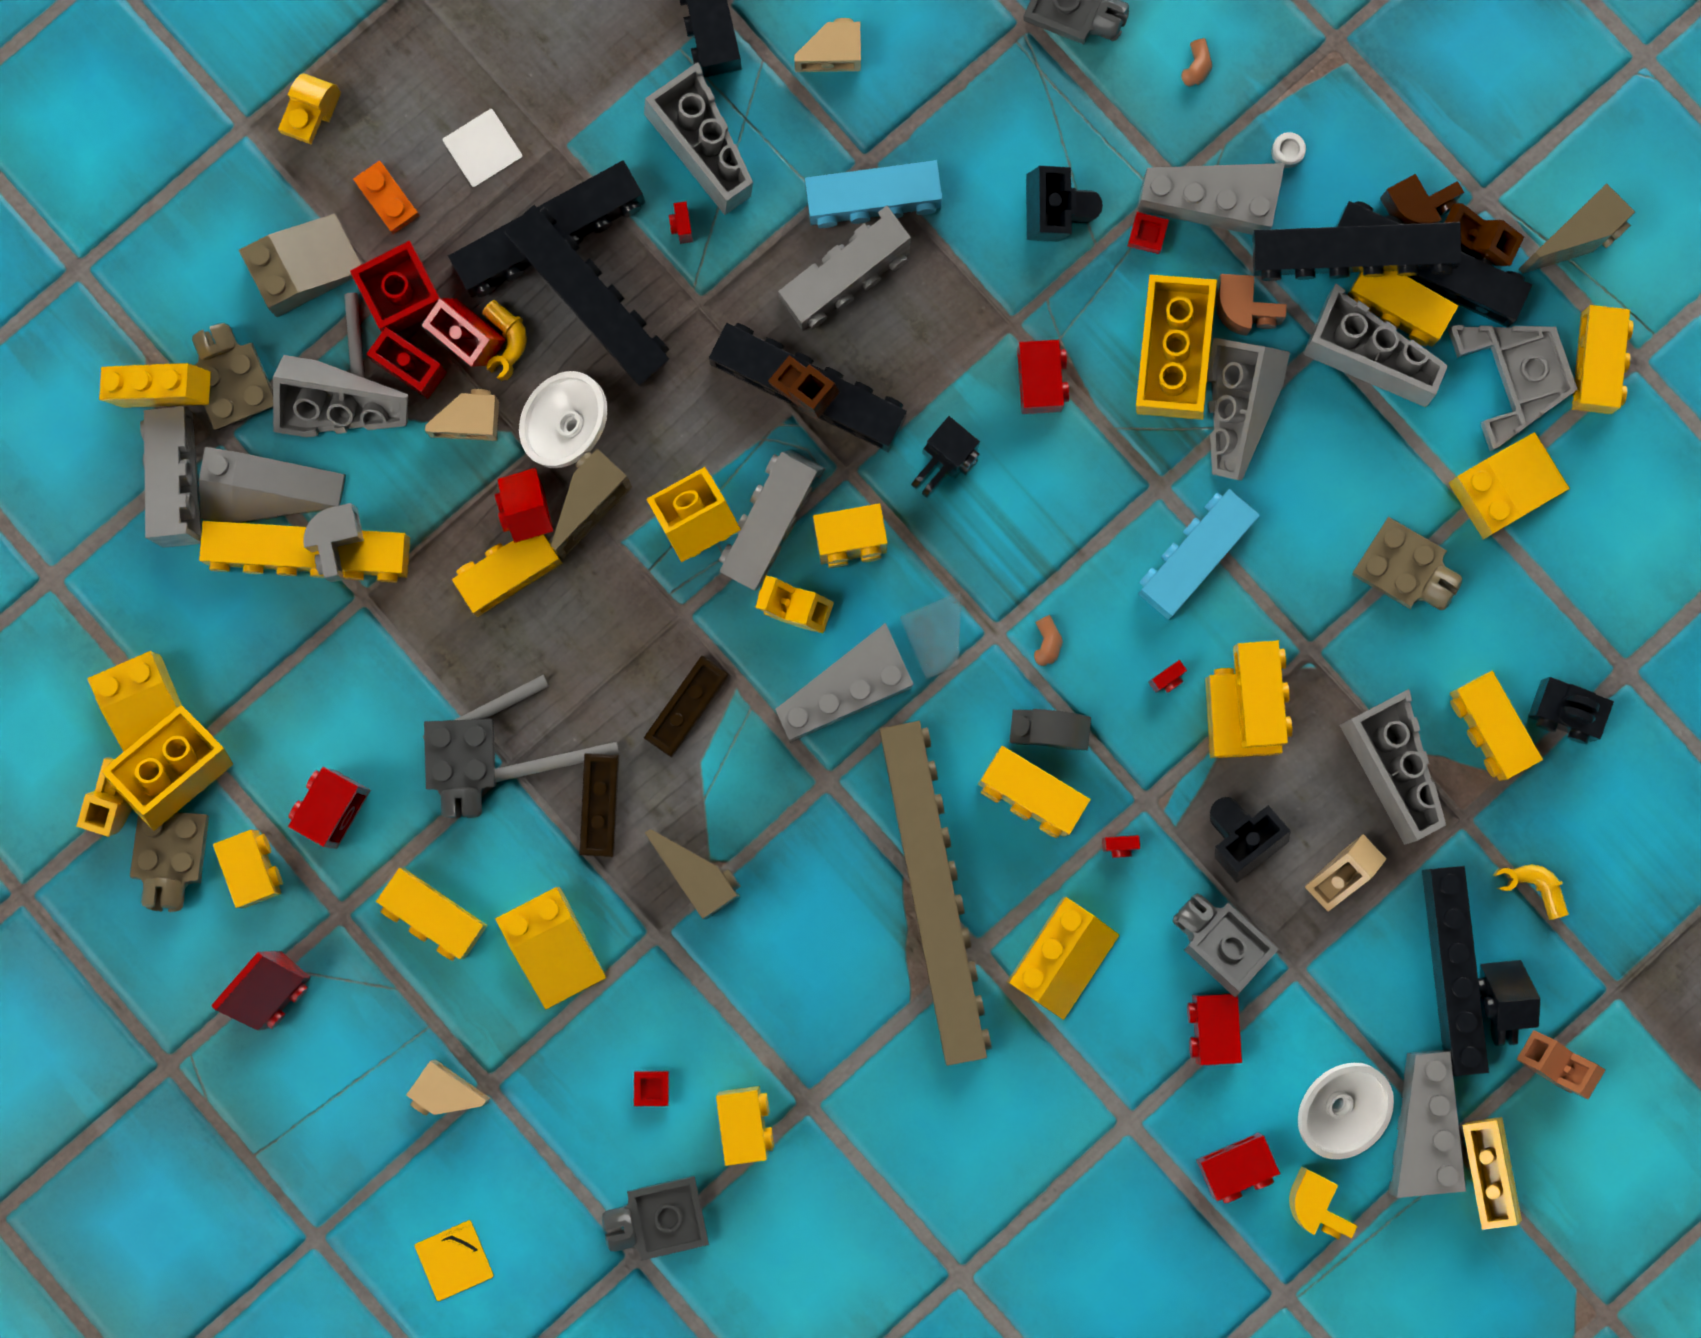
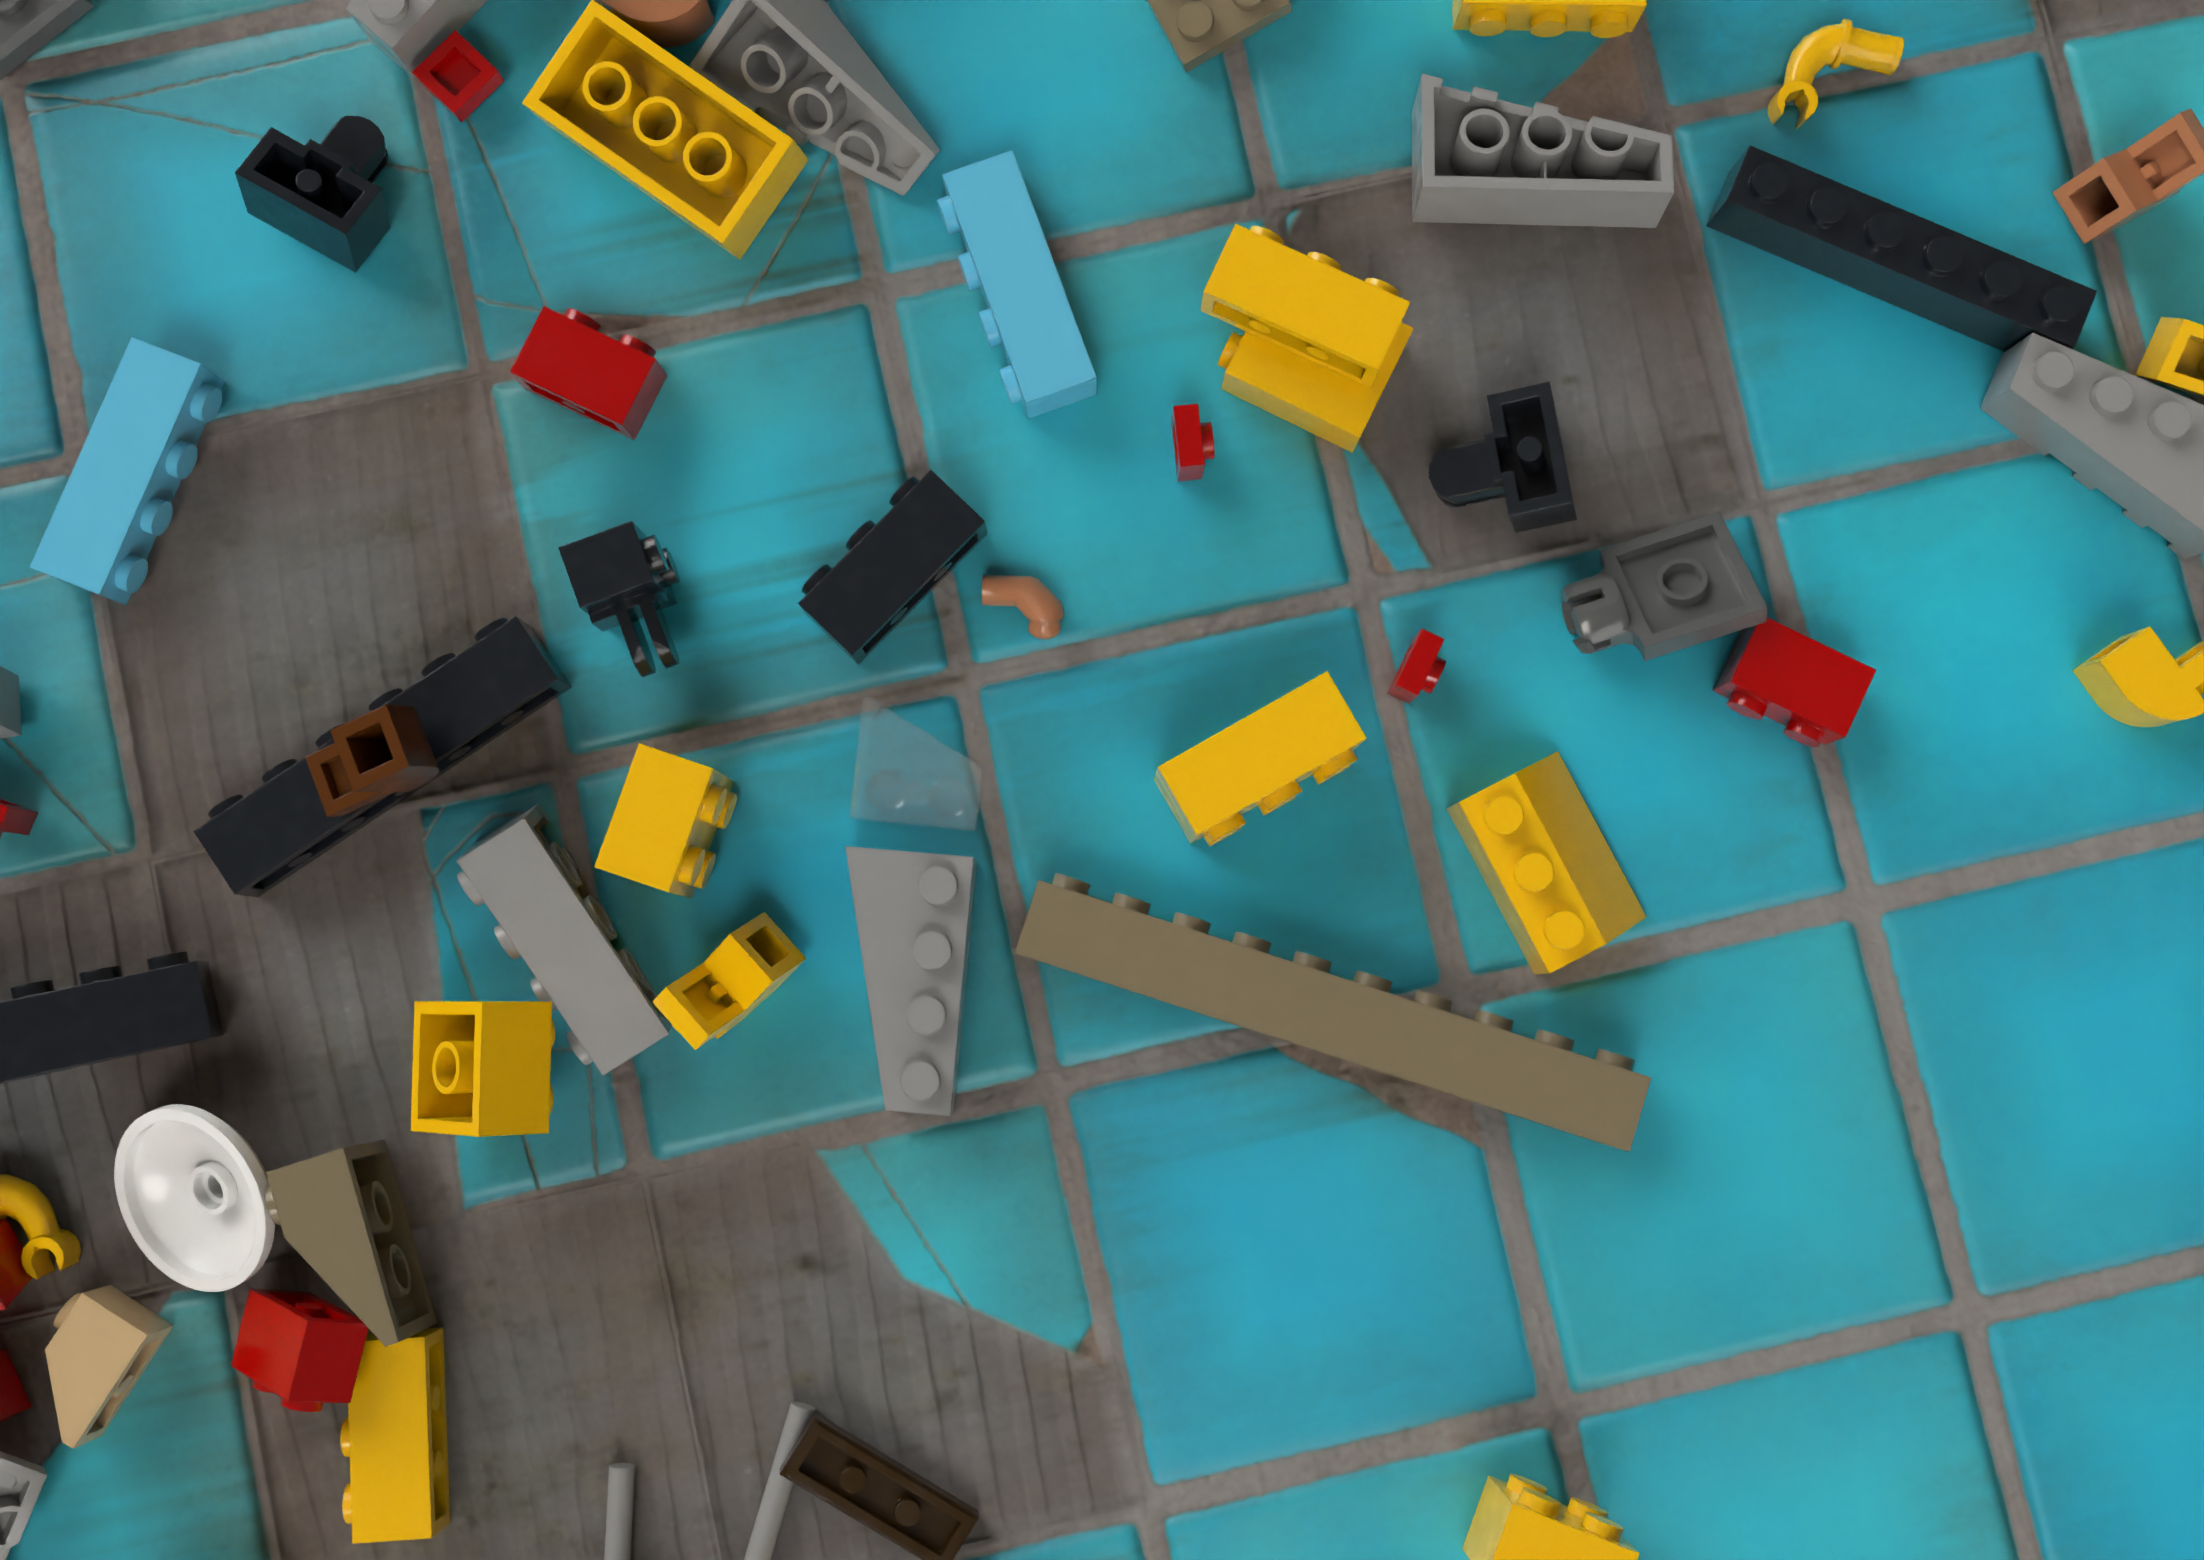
camera: 65 degrees left, 0 degrees up
dark brown tile [643,655,730,758] -> none
dark tan slope [645,829,741,919] -> none
light grey wedge [778,206,911,331] -> none
dark grey brick [1009,709,1091,751] -> none
red brick [1196,1133,1280,1203] -> none
white dish [1298,1063,1394,1159] -> none
tan slope [1305,834,1387,912] -> none
black brick [1478,960,1540,1046] -> none
none -> black brick [798,470,988,665]

